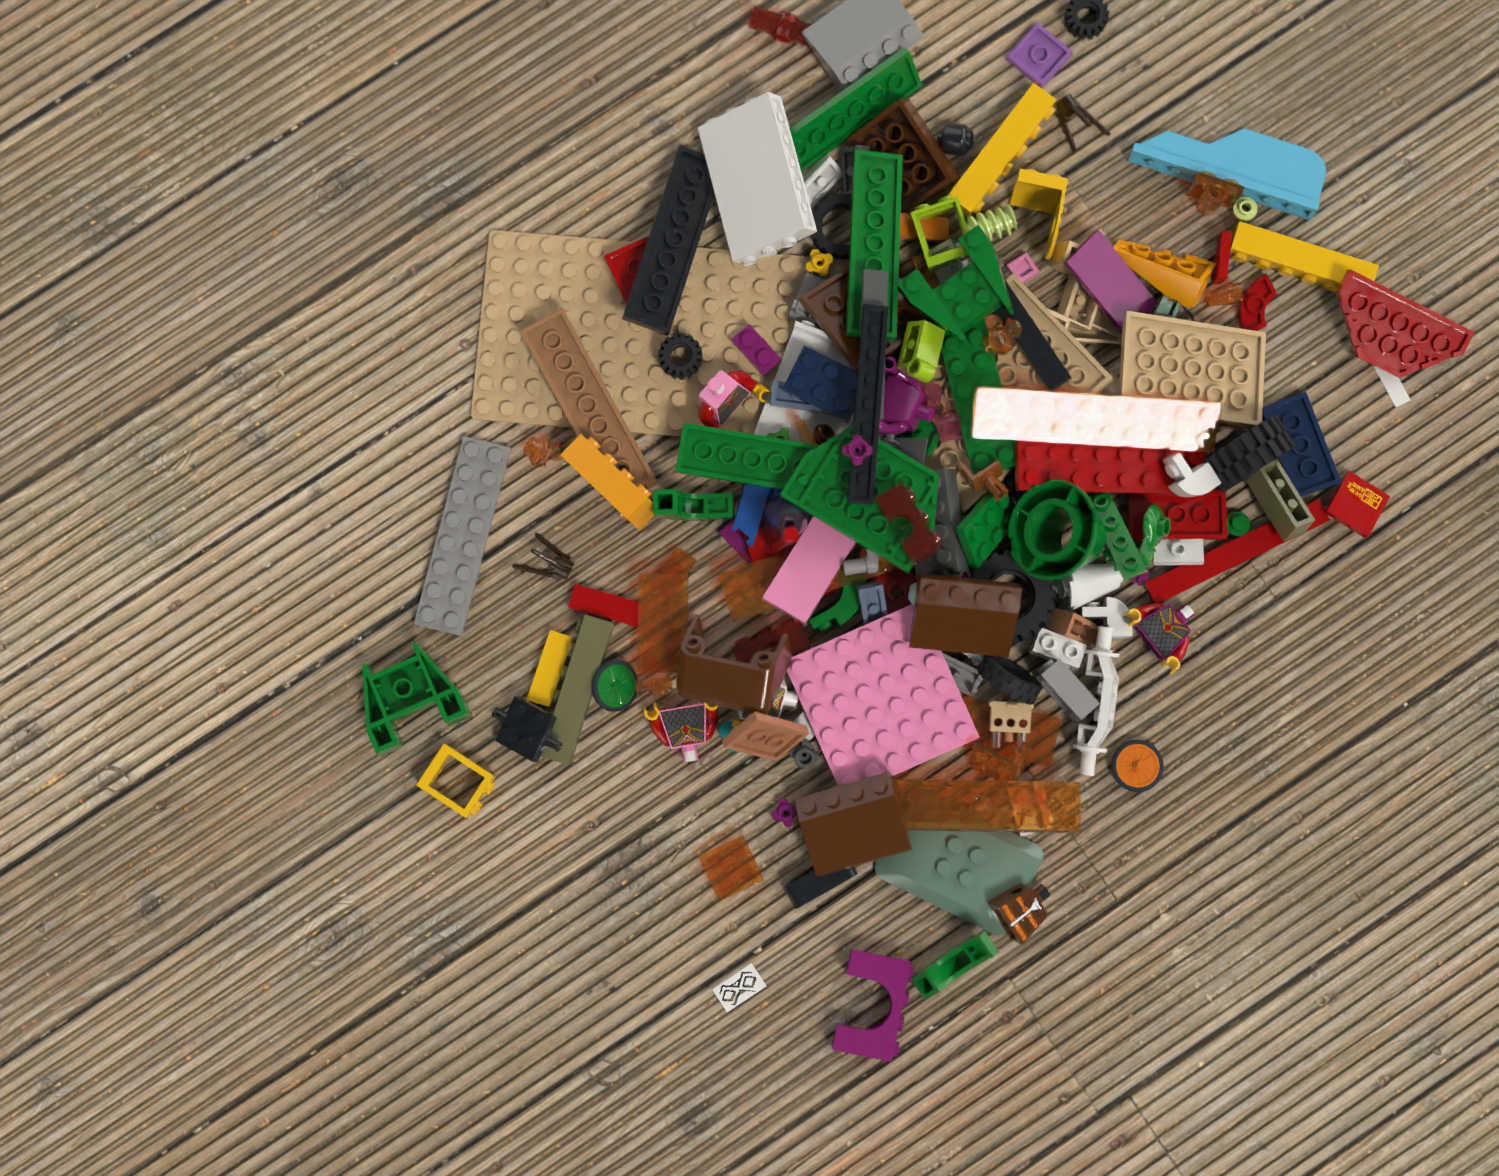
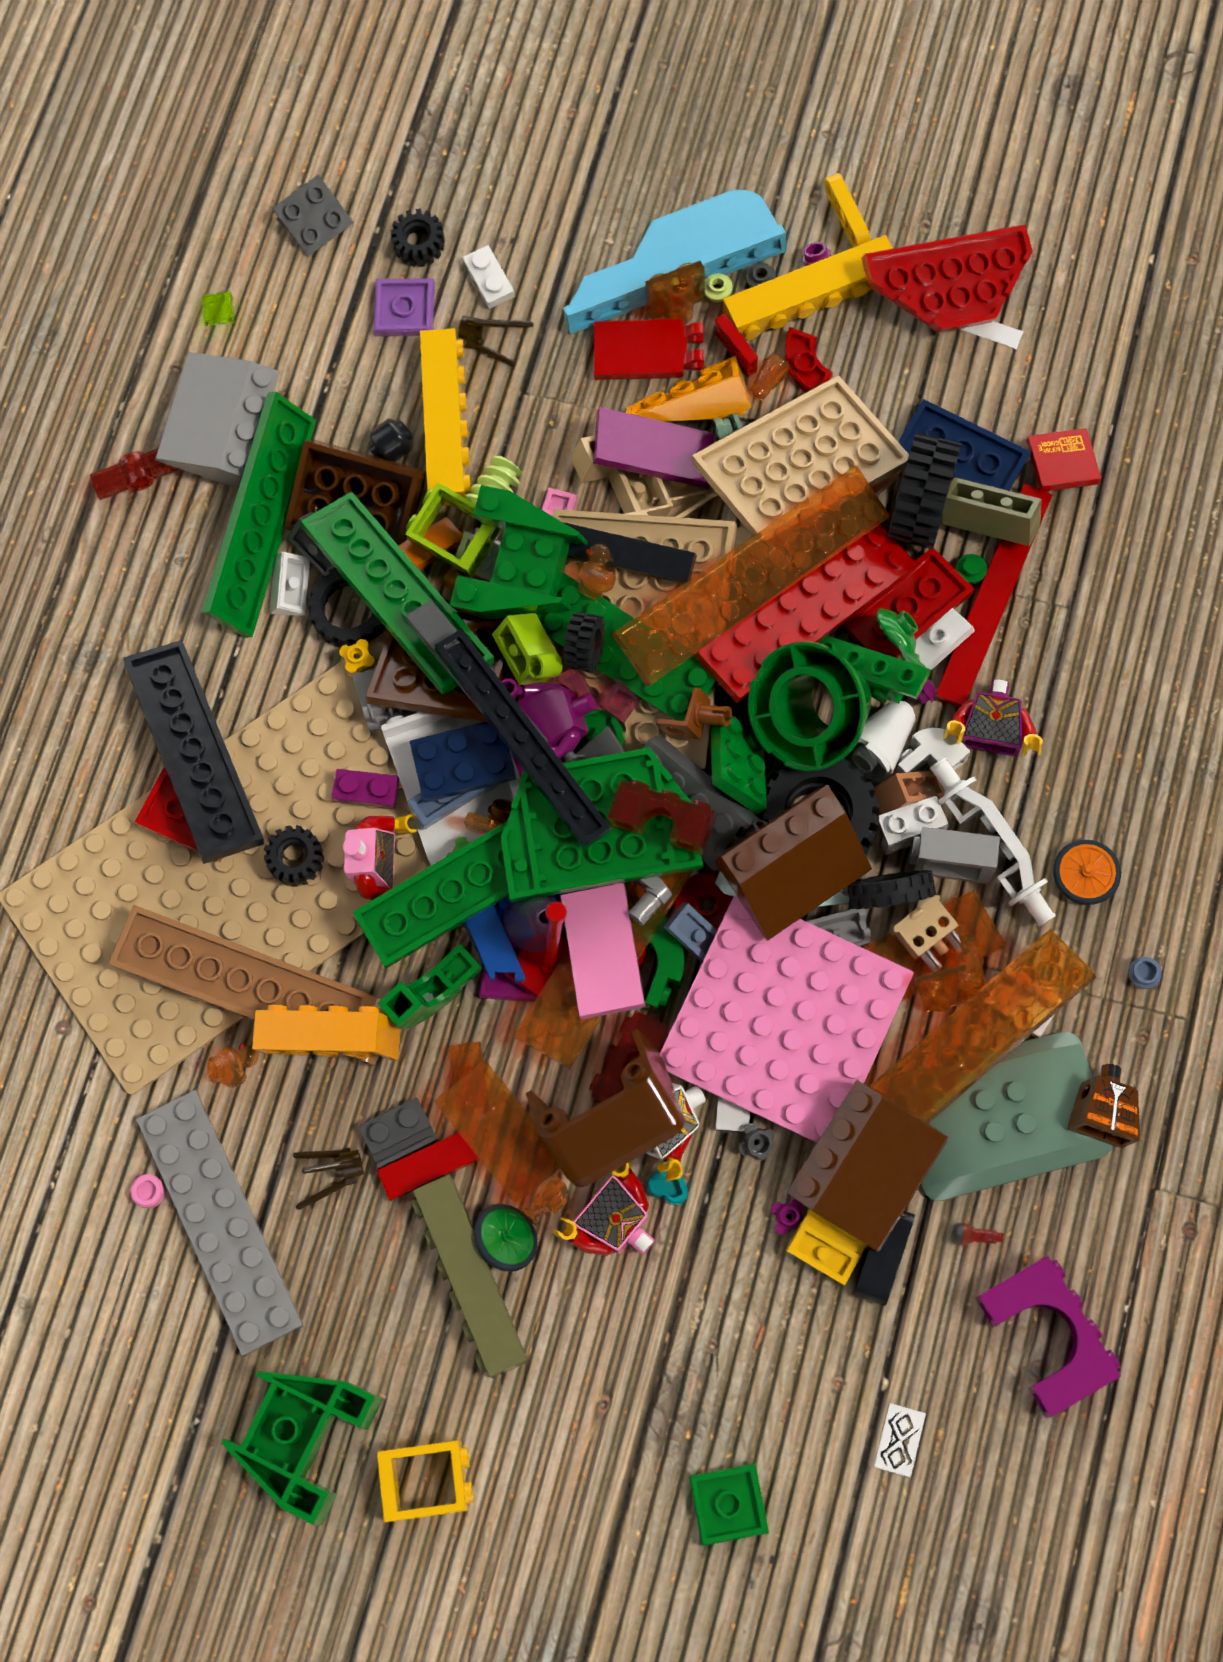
camera: 35 degrees left, 10 degrees down
black plate [492,696,562,762] -> none
yellow tile [526,630,574,708] -> none
white panel [698,92,817,266] -> none
clear orange plate [698,835,764,902] -> none
nougat plate [722,712,809,761] -> none
magenta plate [842,435,872,466] -> none
green arch [911,931,999,1000] -> none
yellow piece [1010,169,1068,260] -> none
white brick [1162,452,1221,497] -> none
none -> bright pink tile [130,1174,165,1208]
none -> dark grey plate [358,1097,438,1169]
none -> white plate [462,245,515,309]
none -> black tyre [563,612,605,673]
none -> red tile [594,319,704,380]
none -> green tile [689,1463,769,1546]
none -> dark grey plate [746,263,776,287]
none -> yellow plate [785,1209,867,1285]
none -> magenta plate [802,242,832,266]
none -> yellow beam [824,173,871,247]
none -> clear red piece [952,1222,1004,1246]
none -> sand blue plate [1128,957,1162,989]

